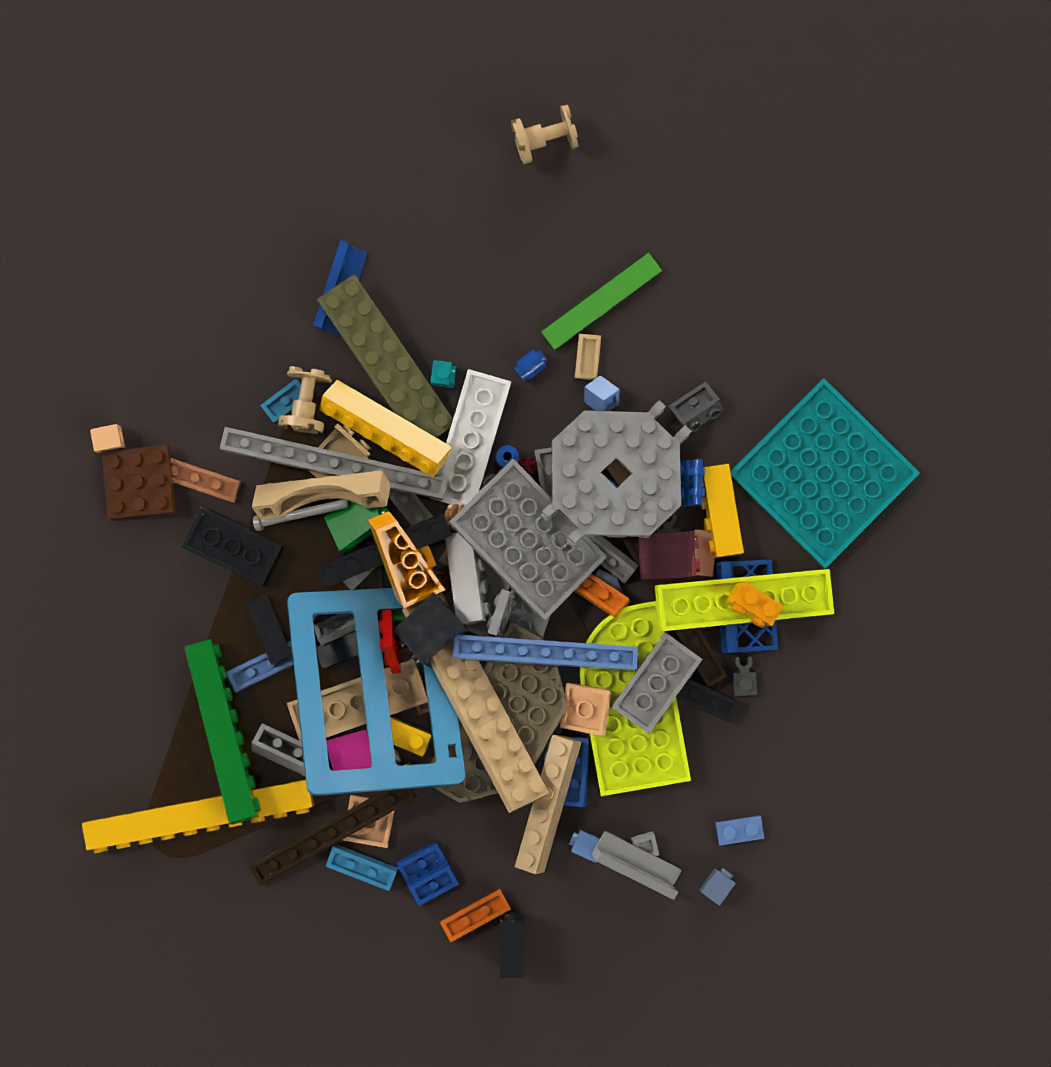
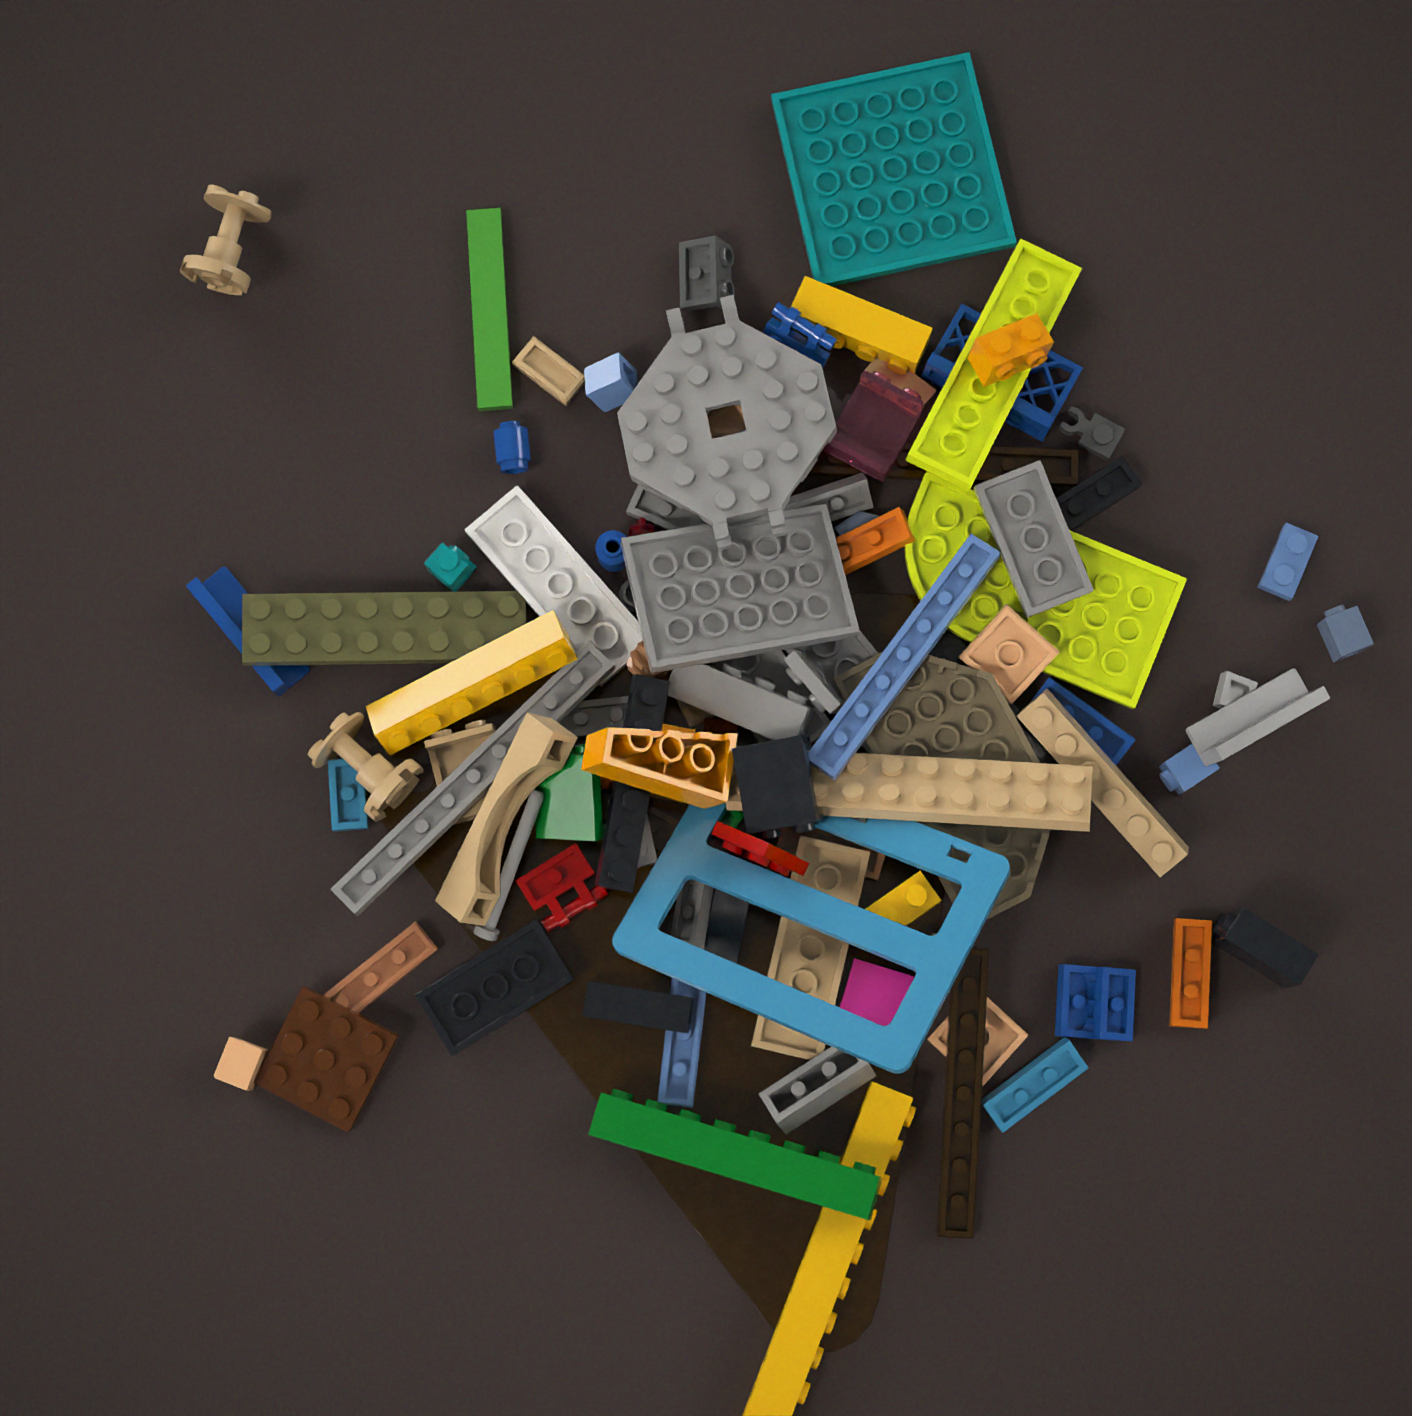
camera: 55 degrees left, 5 degrees down
none -> red plate [516,843,608,932]

